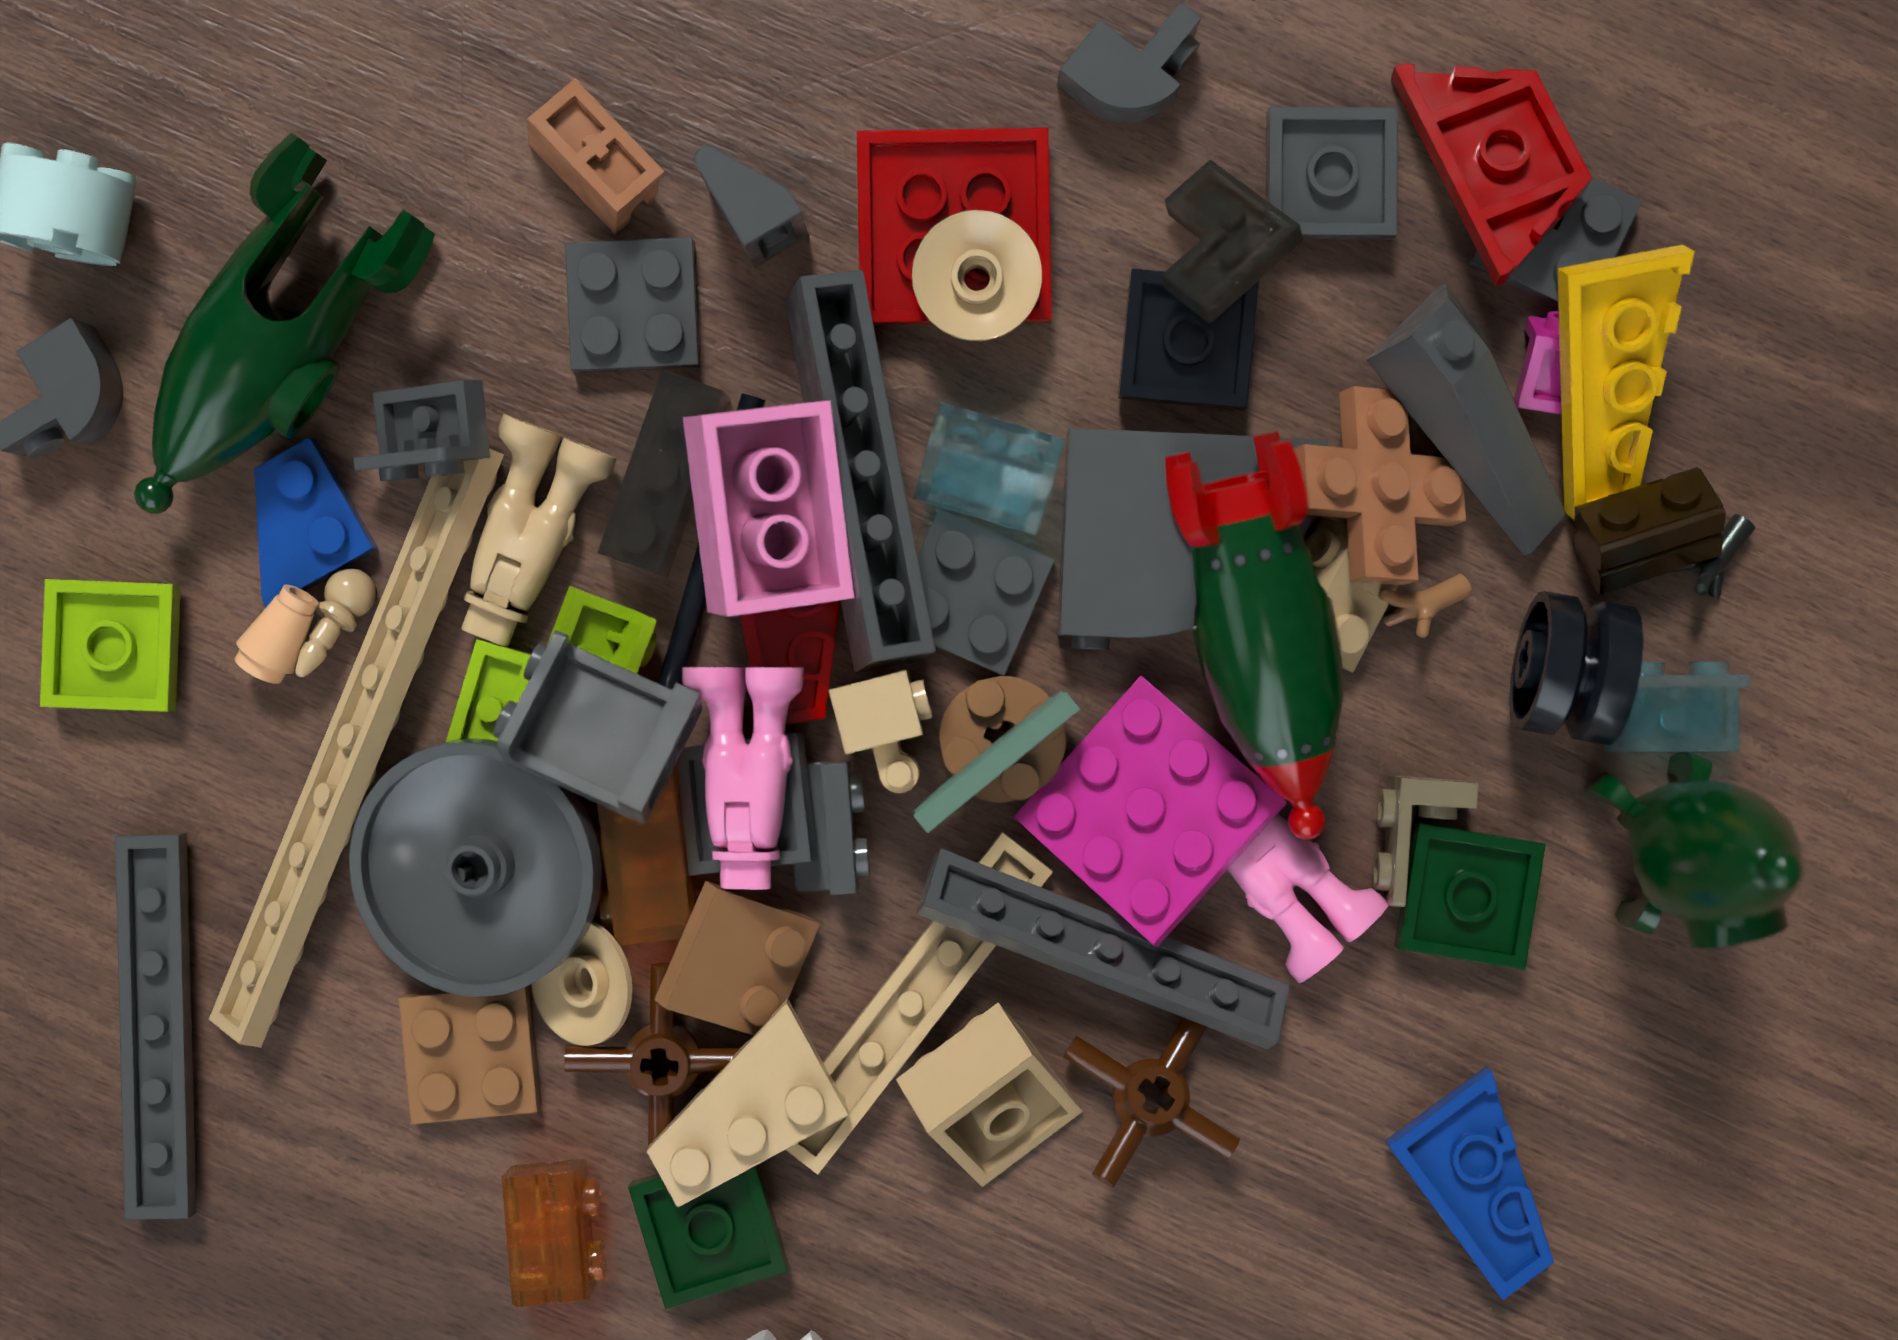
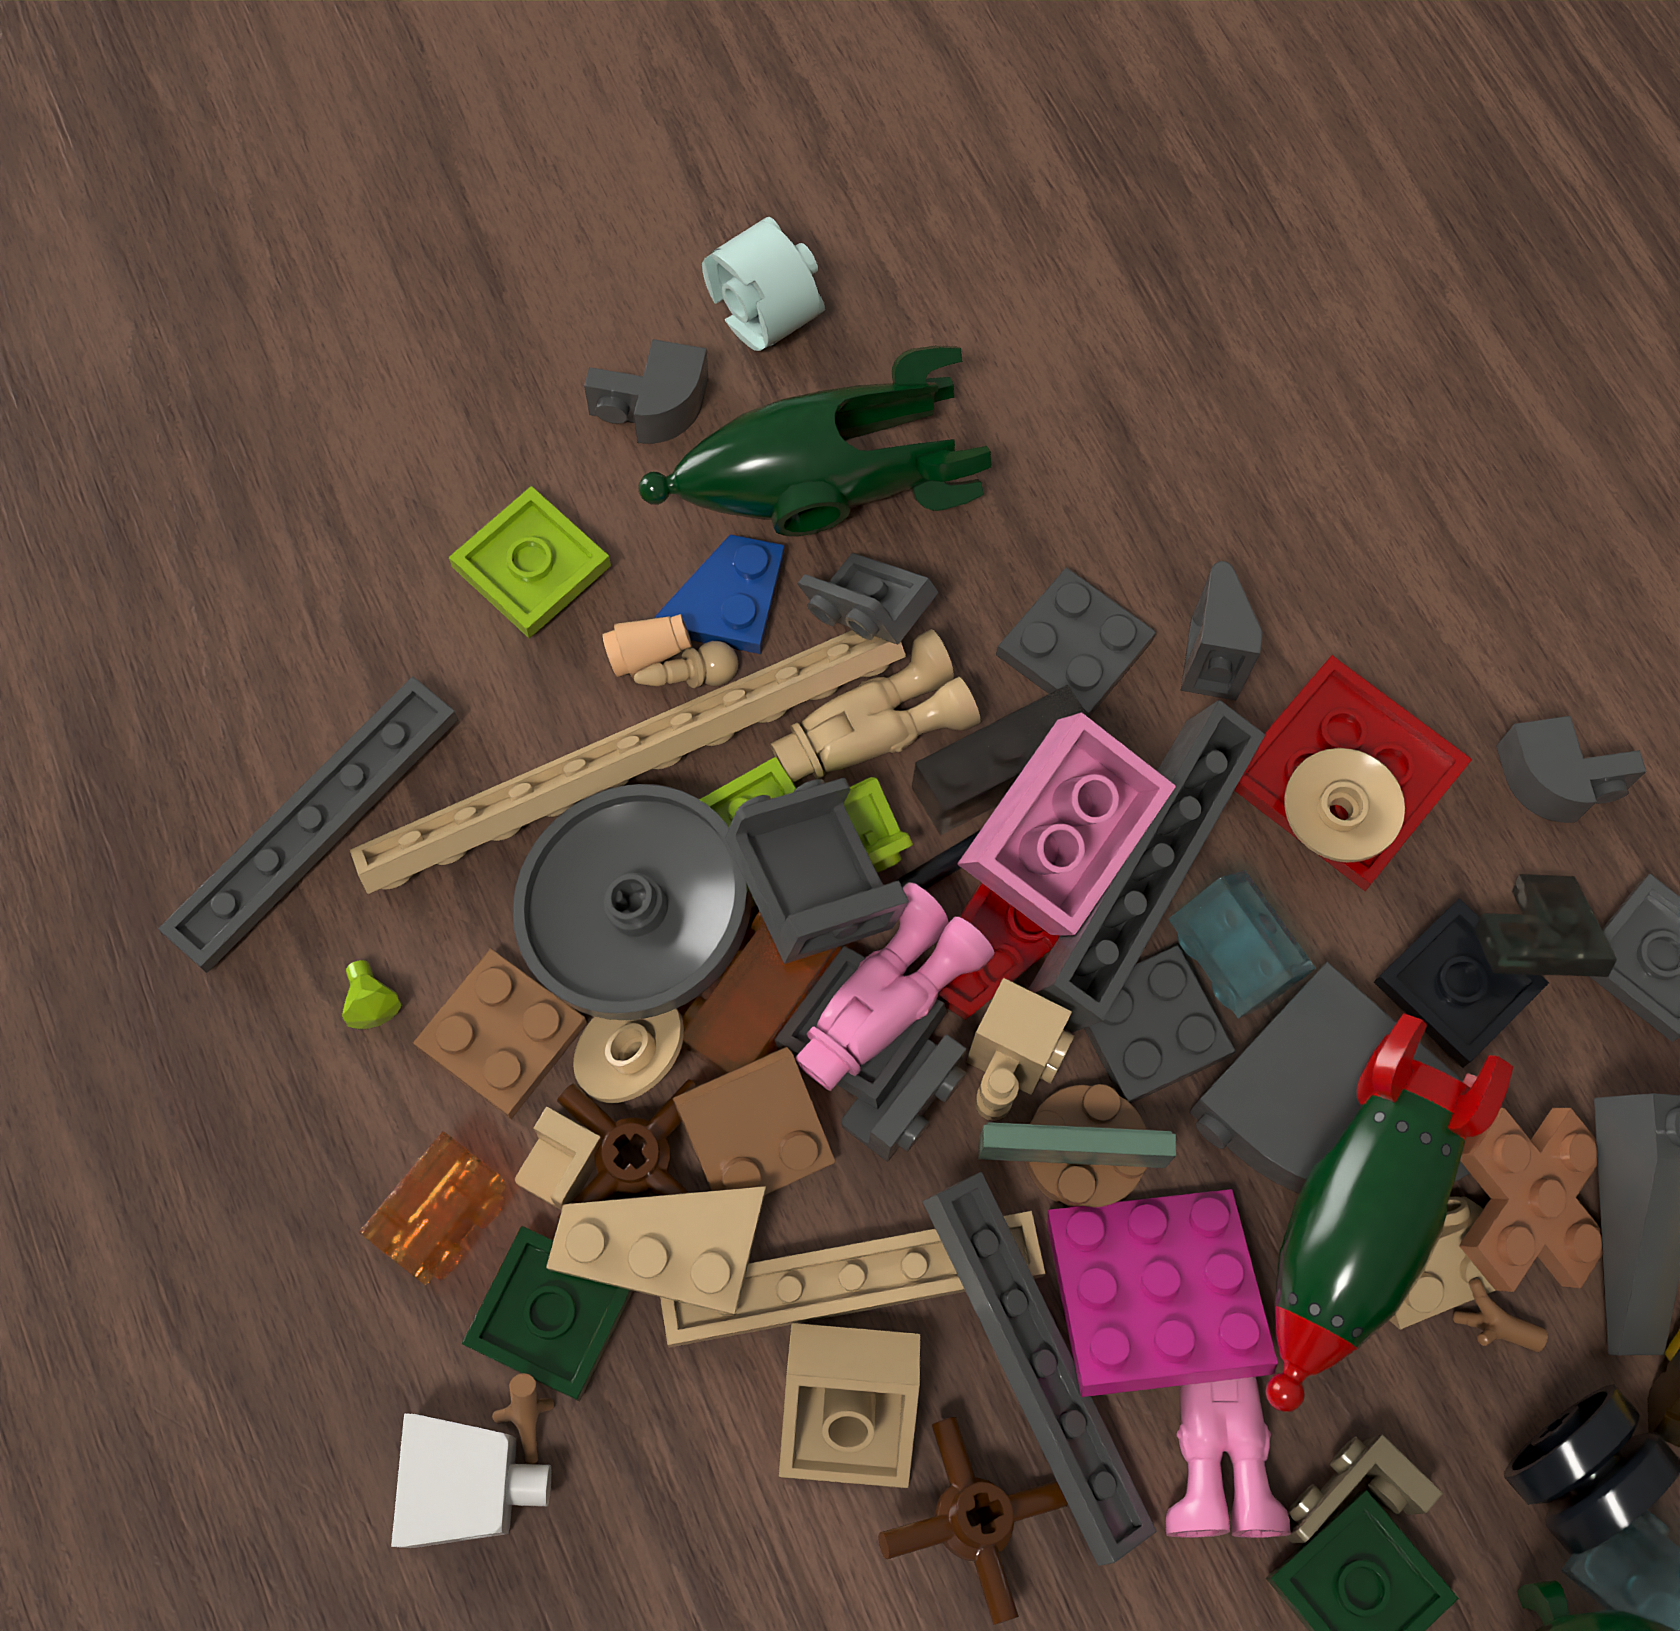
camera: 40 degrees right, 20 degrees down
nougat hinge [527,79,664,235] -> none
none -> lime rock [342,960,402,1029]
none -> medium nougat bar [492,1373,554,1464]
none -> tan panel [515,1106,602,1211]

